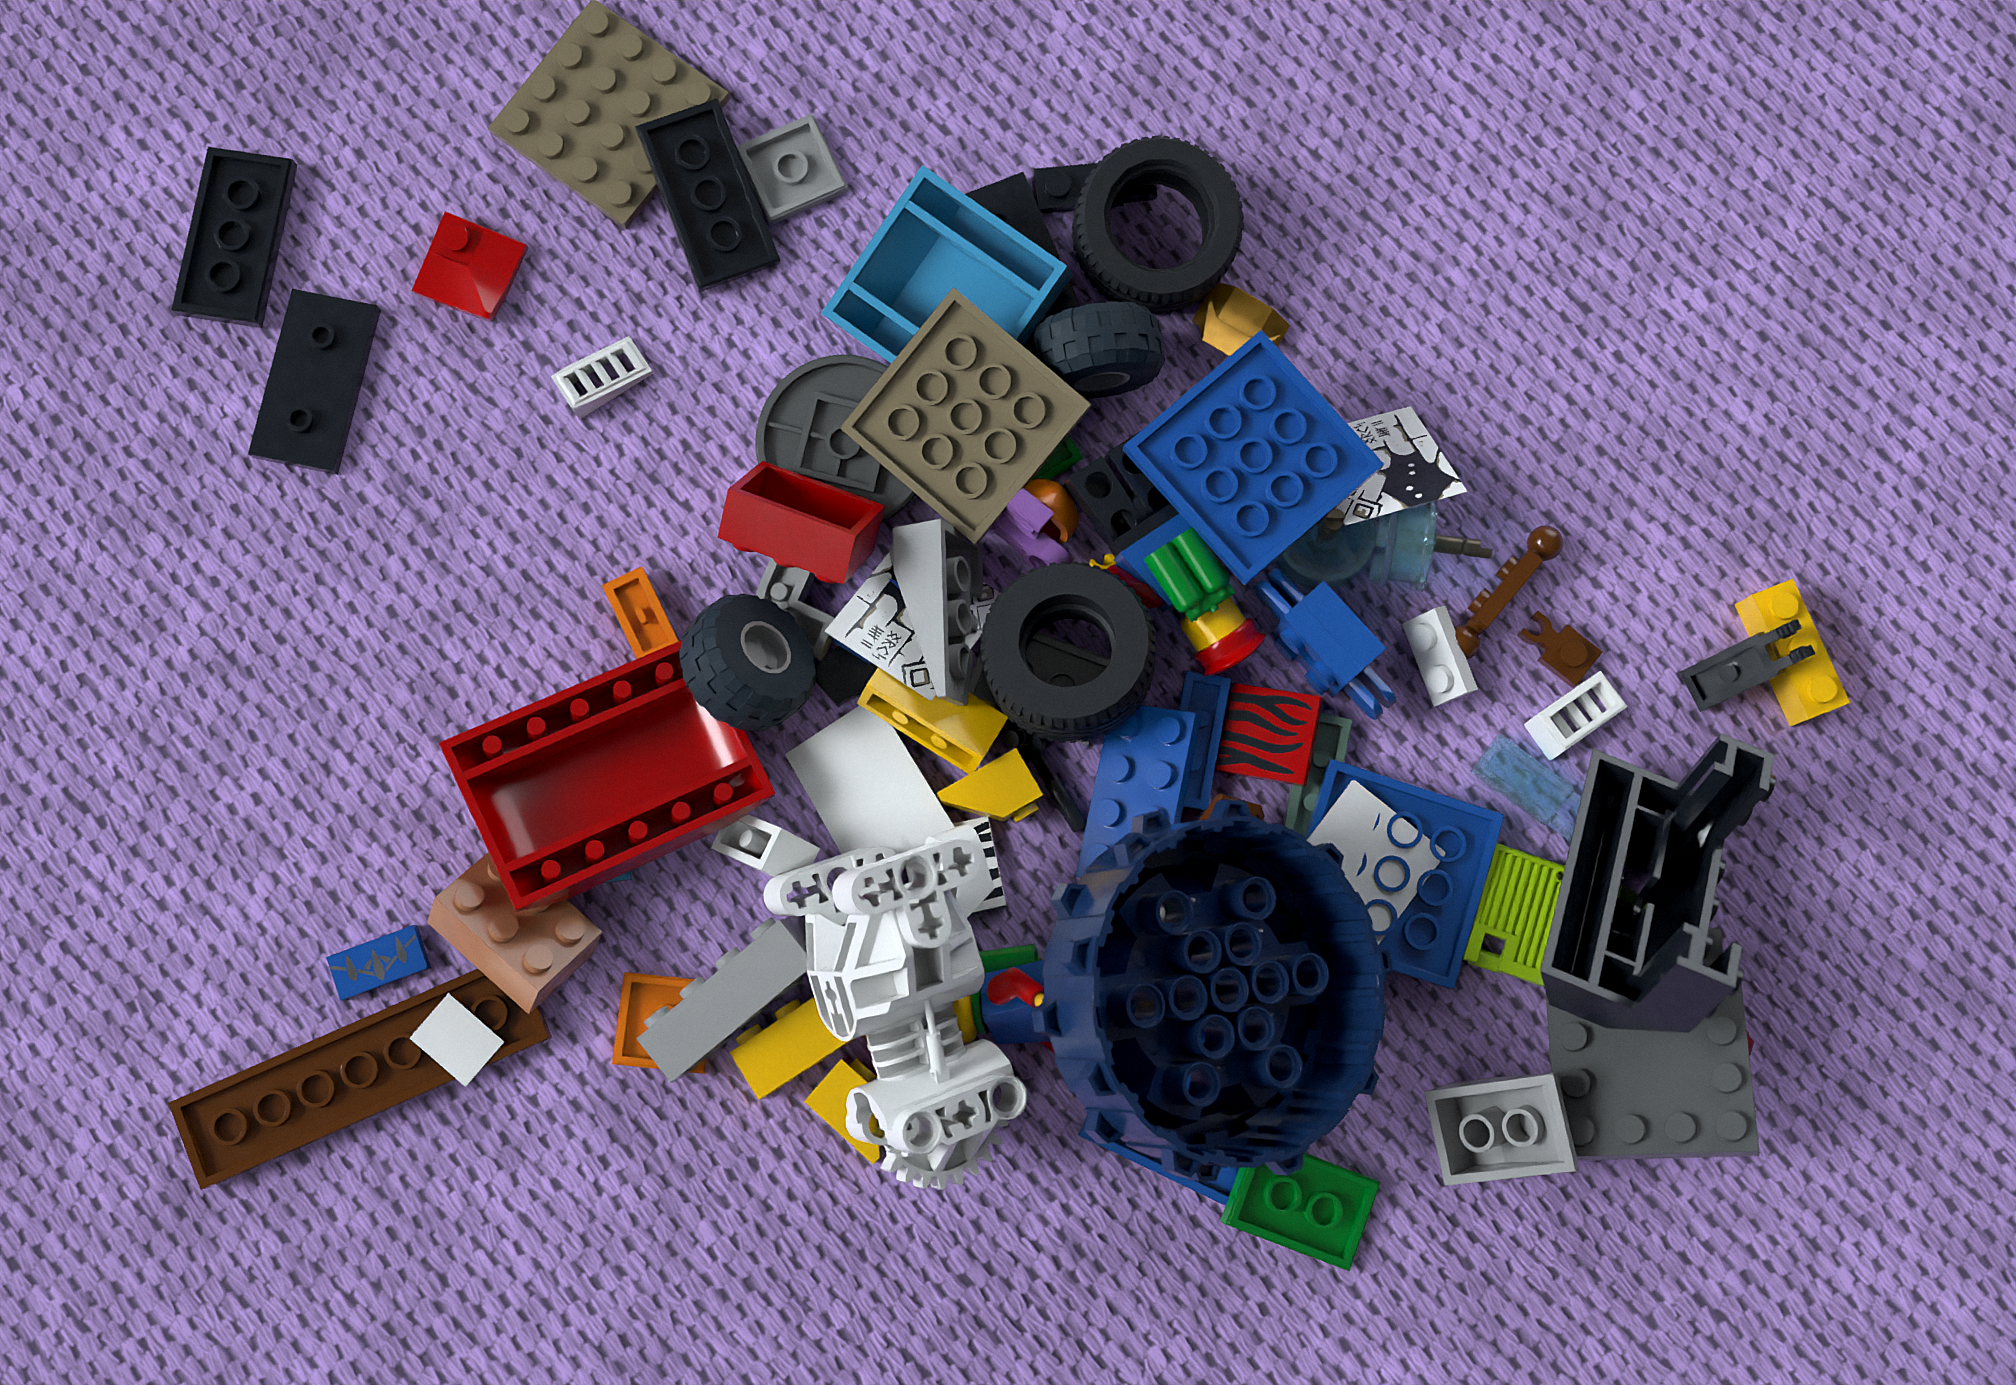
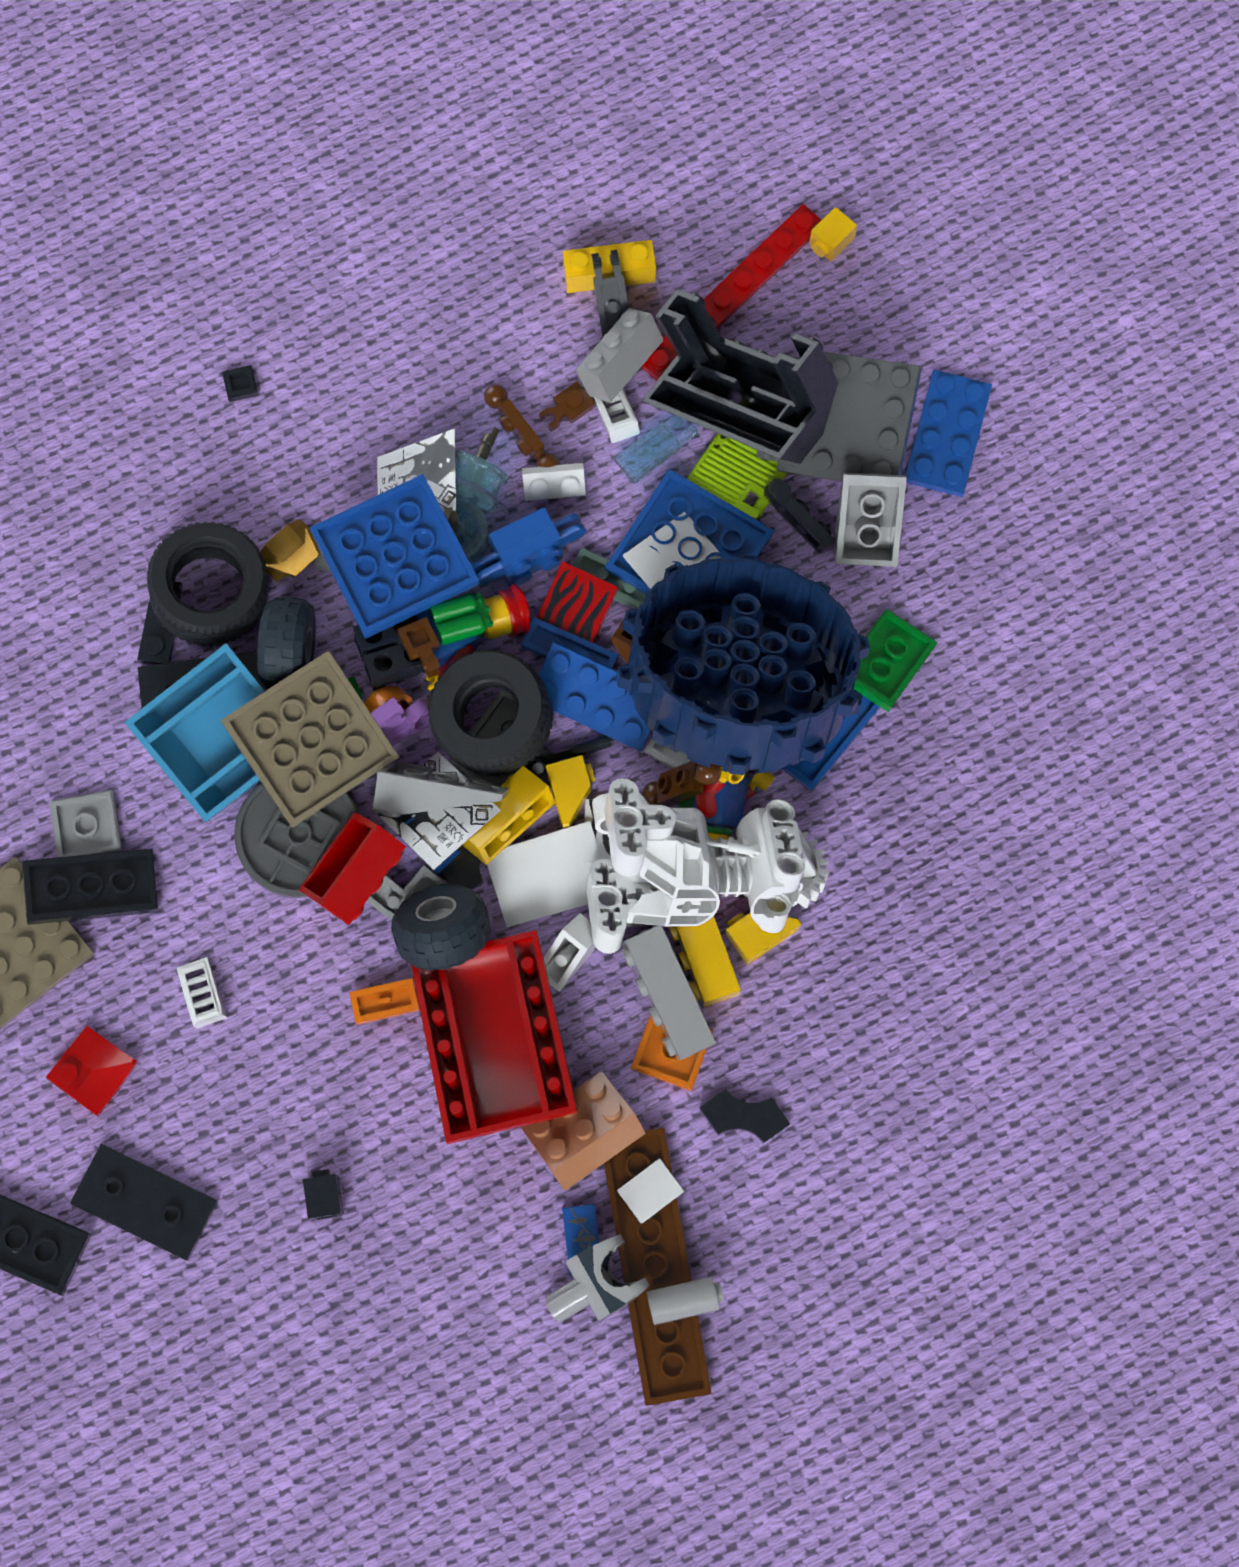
camera: 75 degrees left, 5 degrees down
none -> black tile [222,365,259,402]
none -> black brick [303,1169,344,1221]
none -> reddish brown plate [397,617,440,679]
none -> light grey connector [545,1234,650,1322]
none -> light grey brick [576,308,664,402]
none -> red plate [641,204,822,381]
none -> reddish brown plate [643,761,721,807]
none -> light grey brick [646,1276,724,1325]
none -> black tile [699,1089,790,1144]
none -> black hinge [763,478,835,553]
none -> yellow brick [809,207,858,262]
none -> blue plate [905,369,992,497]

